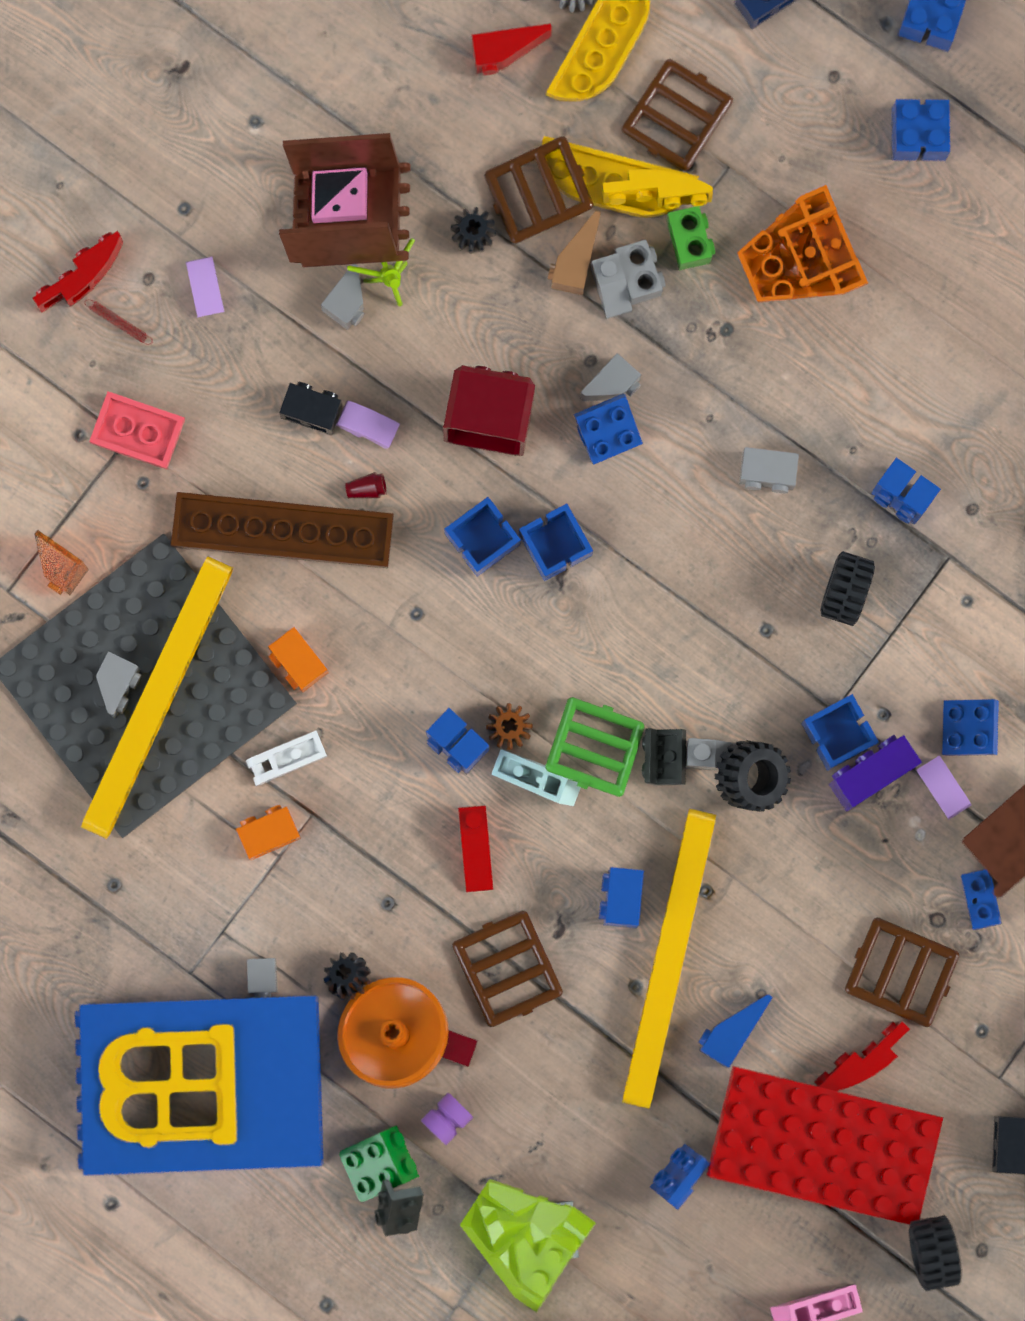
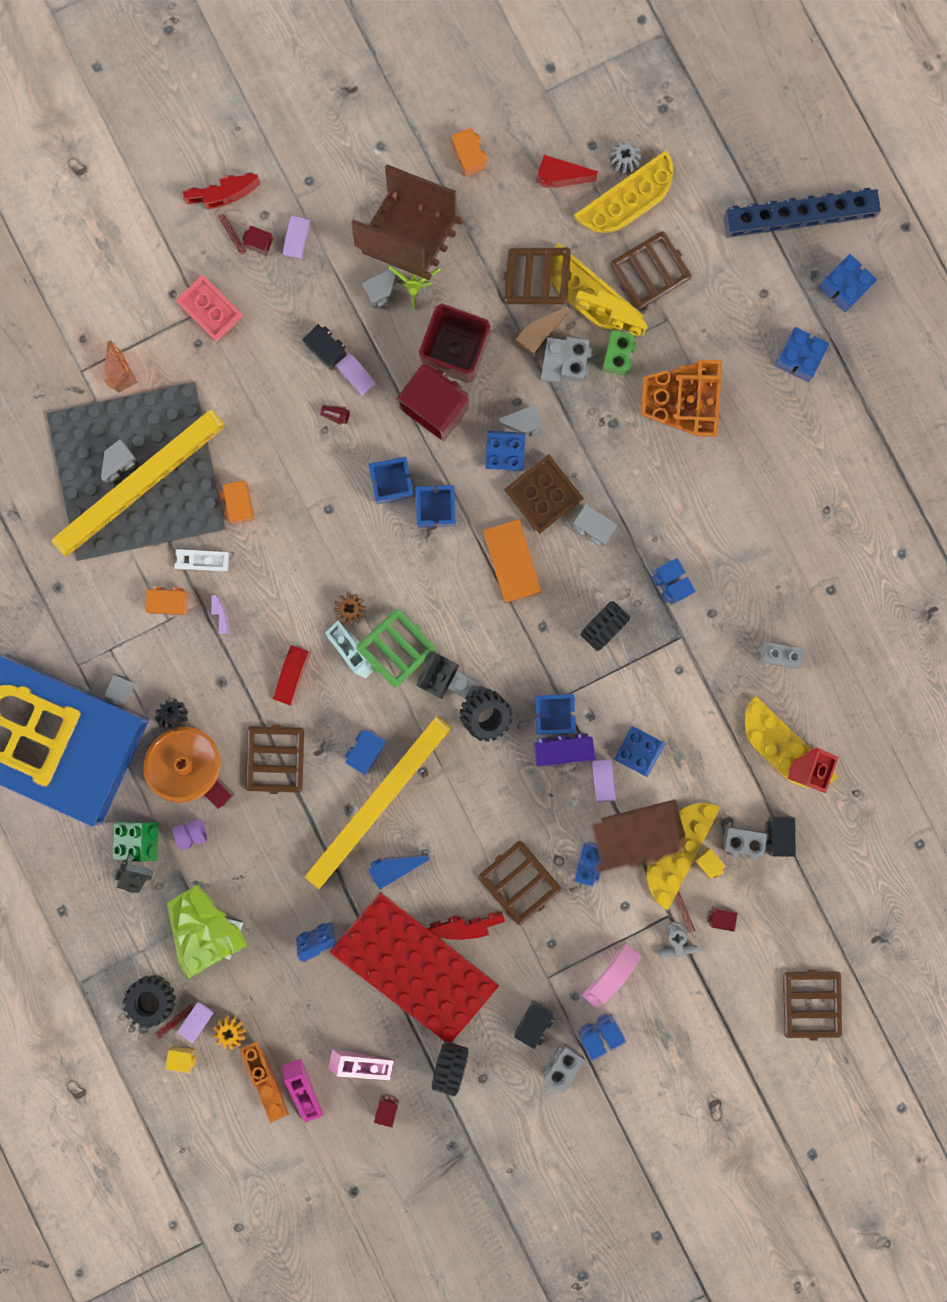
camera: 35 degrees right, 5 degrees up
reddish brown plate [171,492,394,569] -> none
bright pink tile [312,168,367,223] -> none
blue piece [426,708,489,775] -> none
black gear [451,207,496,254] -> none
none -> lavender slope [211,595,230,635]
none -> dark red brick [242,225,274,256]
none -> dark red plate [419,303,491,383]
none -> orange brick [451,128,488,177]
none -> orange tile [483,519,541,603]
none -> reddish brown plate [504,454,584,535]

